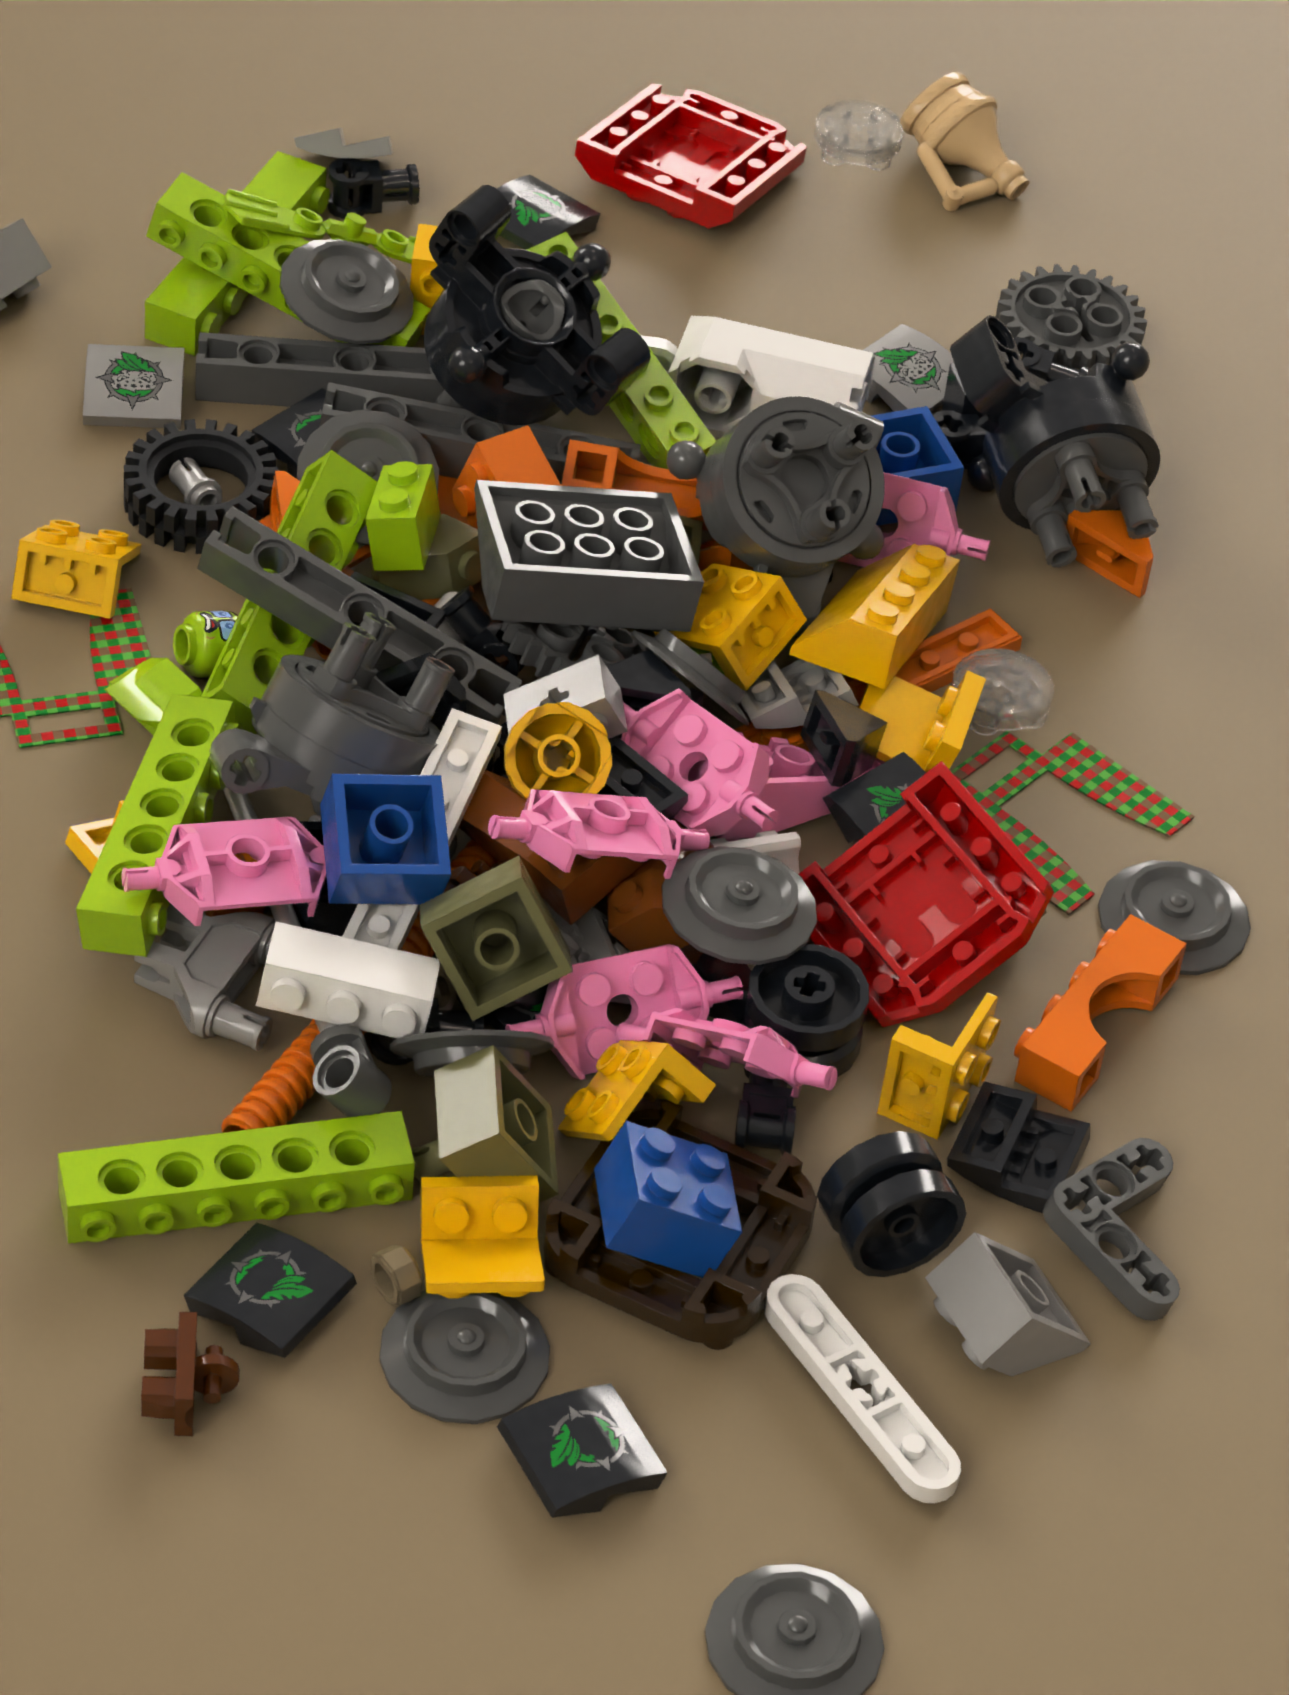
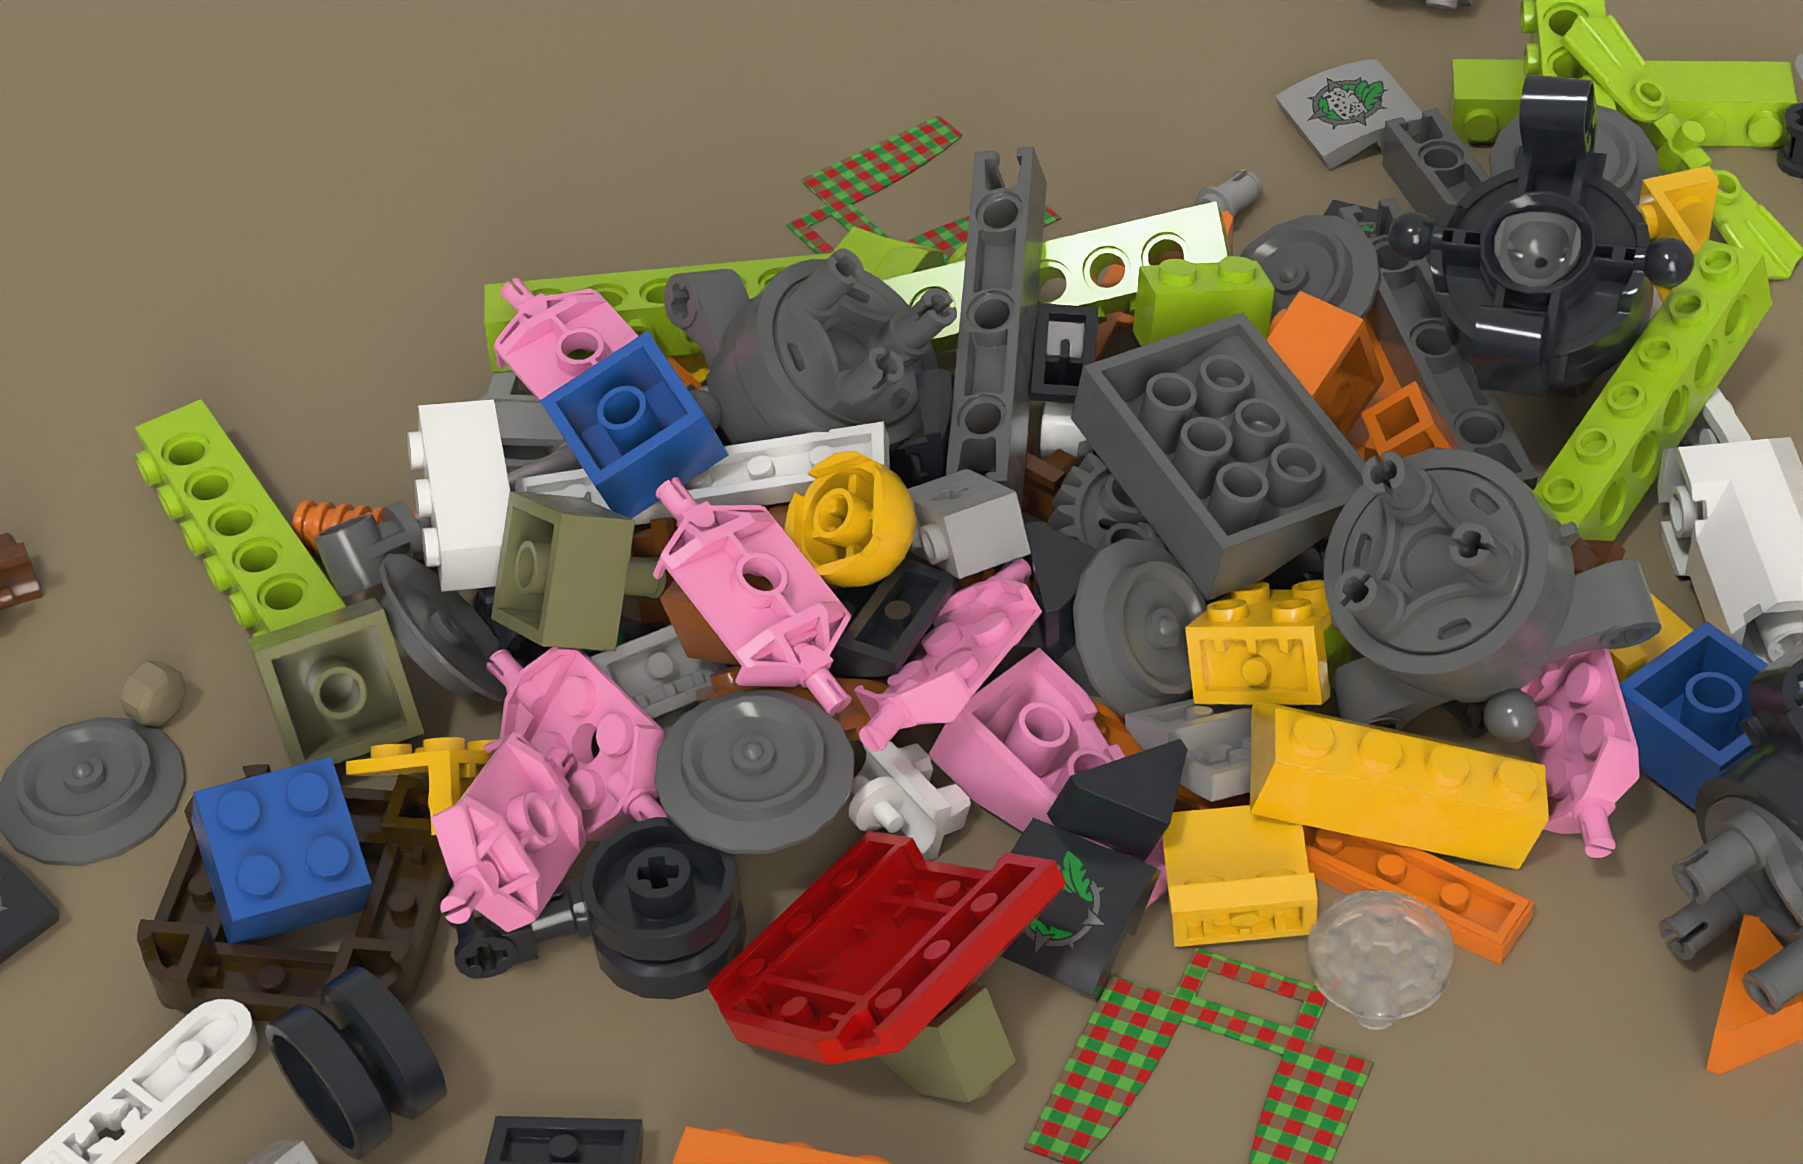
camera: 80 degrees right, 0 degrees up
yellow bracket [11,520,141,619] -> none
black tyre [124,419,278,554] -> none
black slope [184,1222,357,1358] -> none
yellow bracket [420,1175,545,1298] -> none
yellow bracket [877,992,1001,1140] -> none

